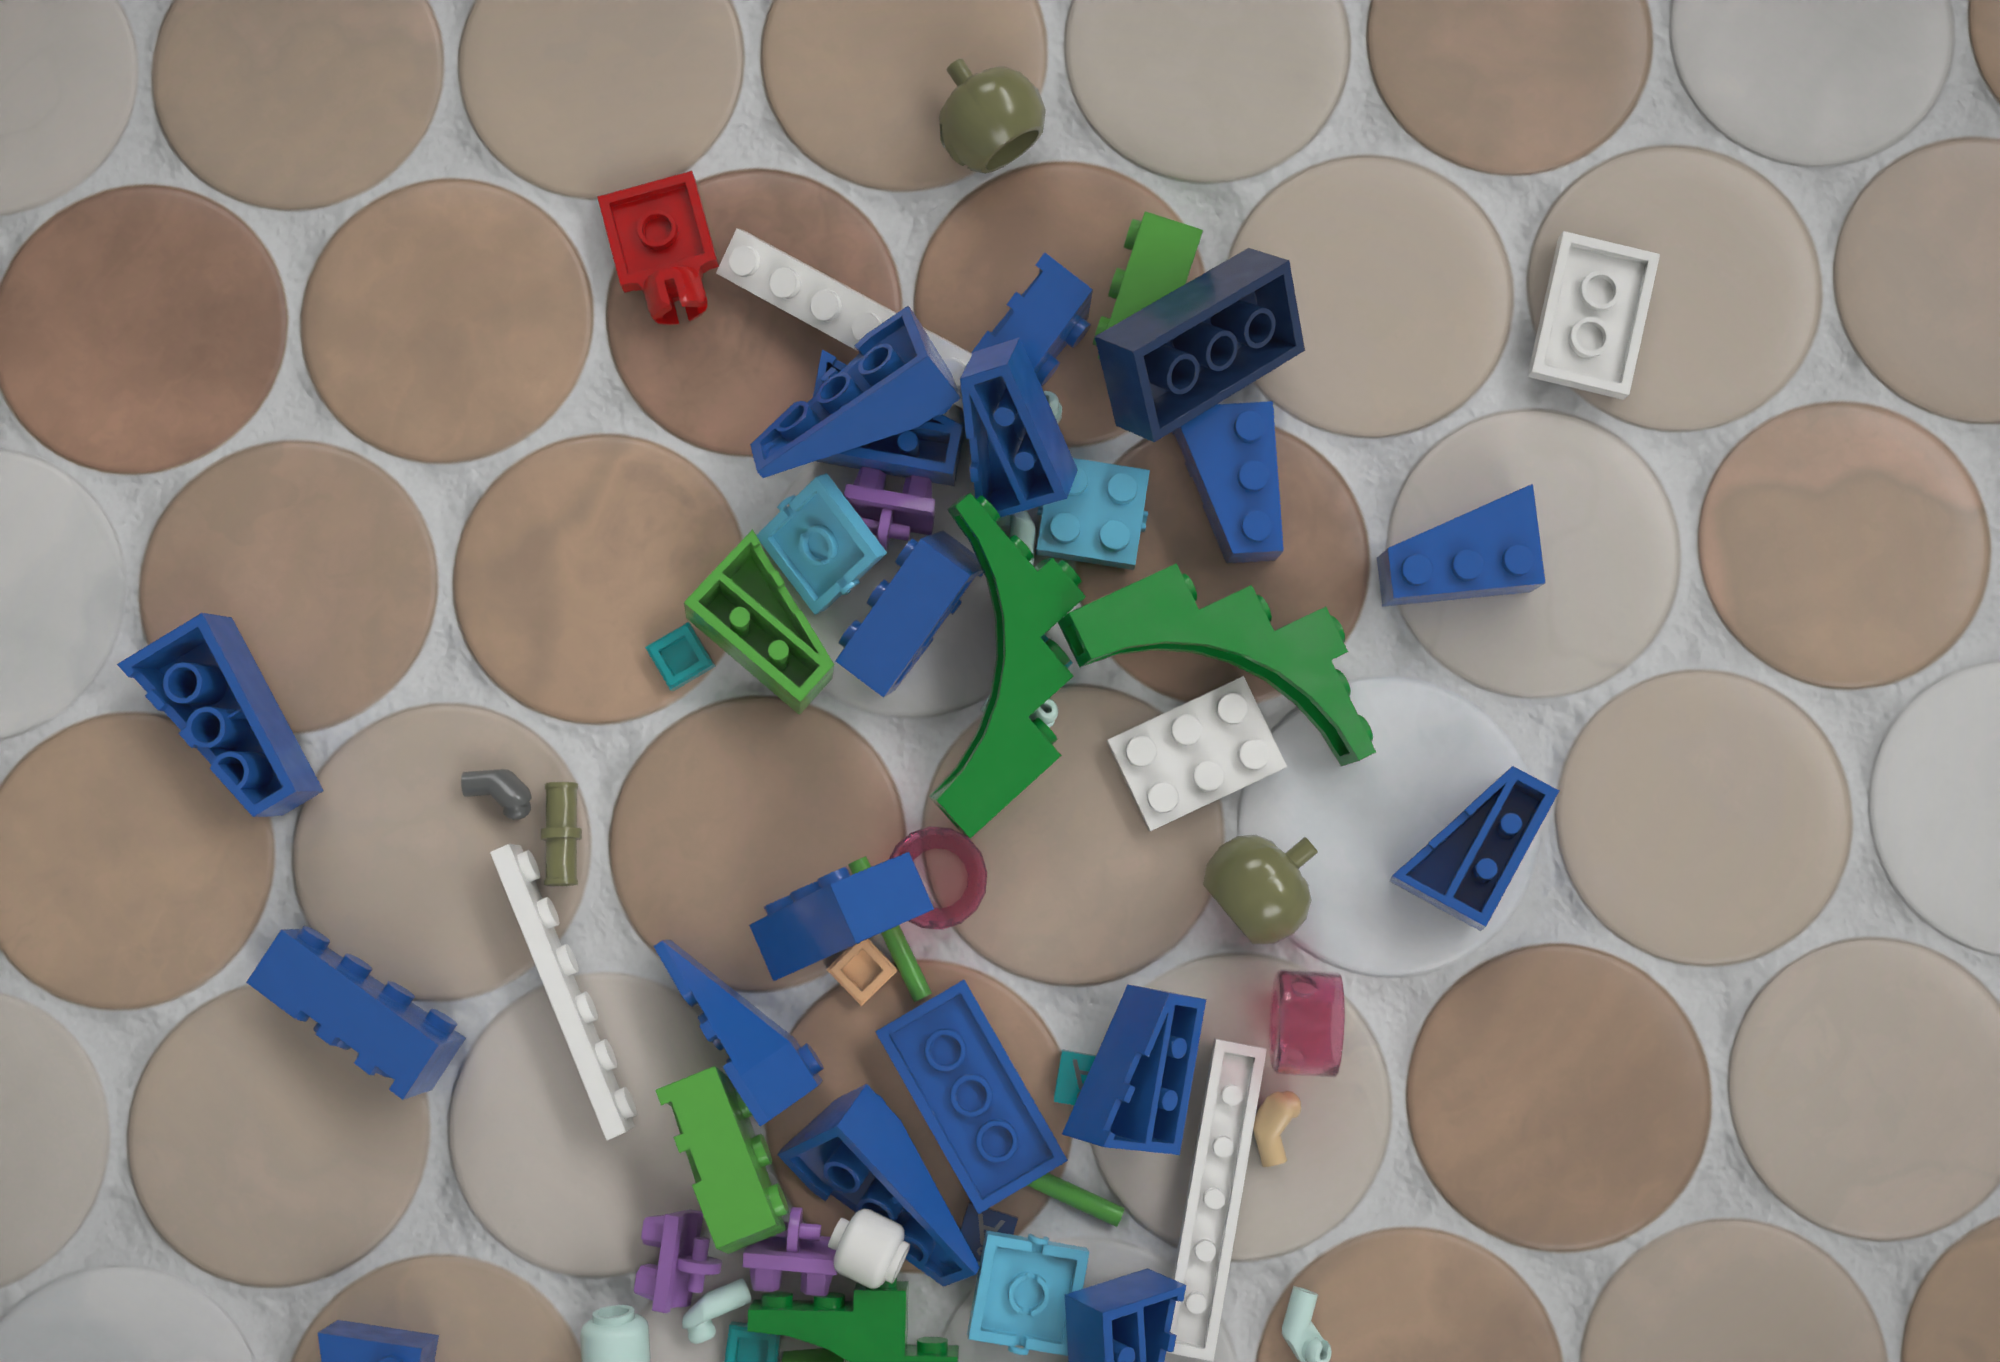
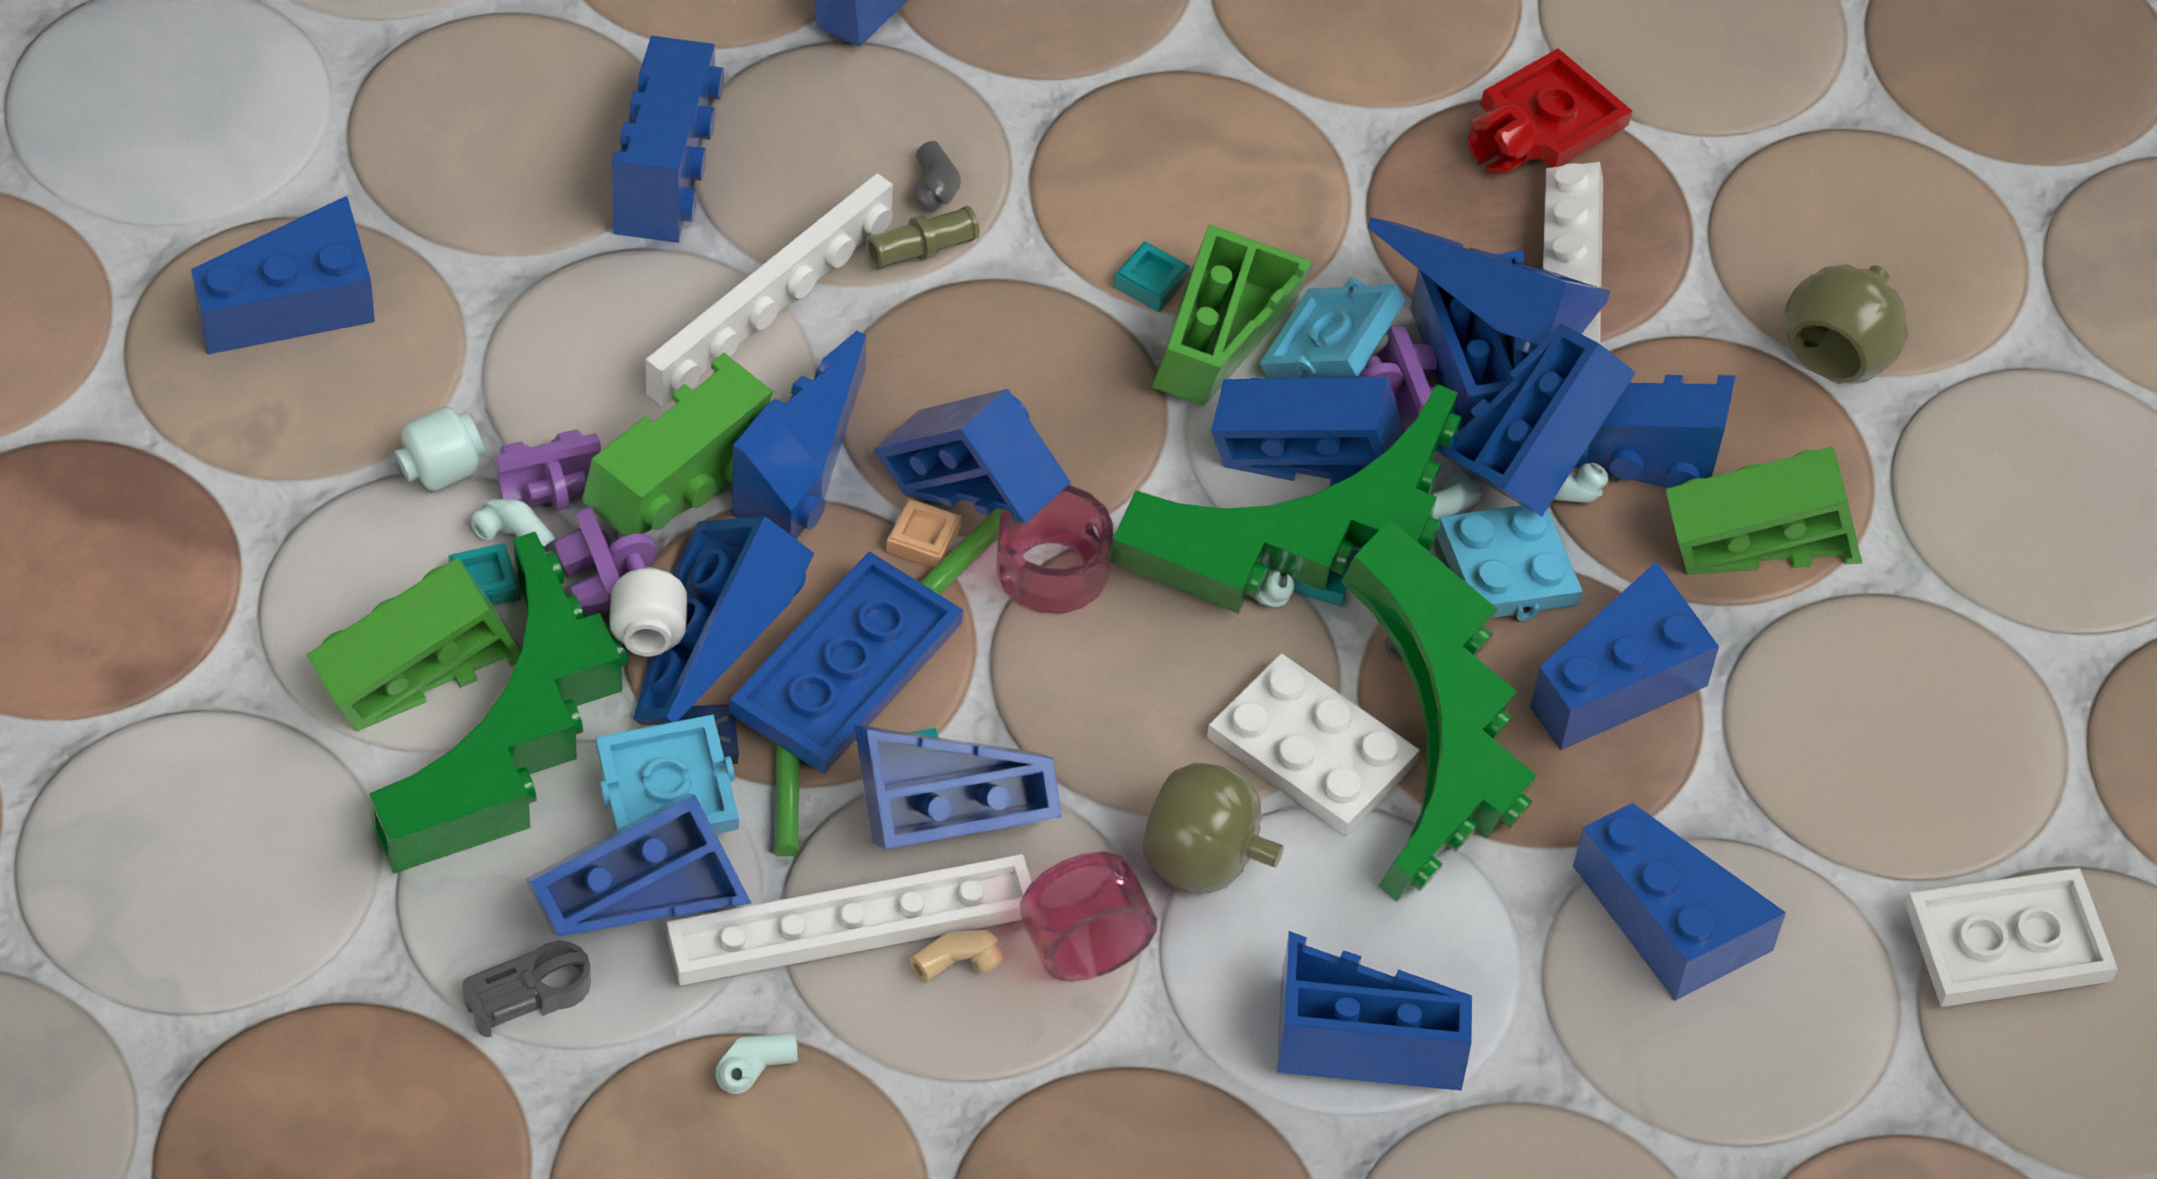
camera: 60 degrees right, 30 degrees down
dark blue brick [1094,248,1305,442] -> none

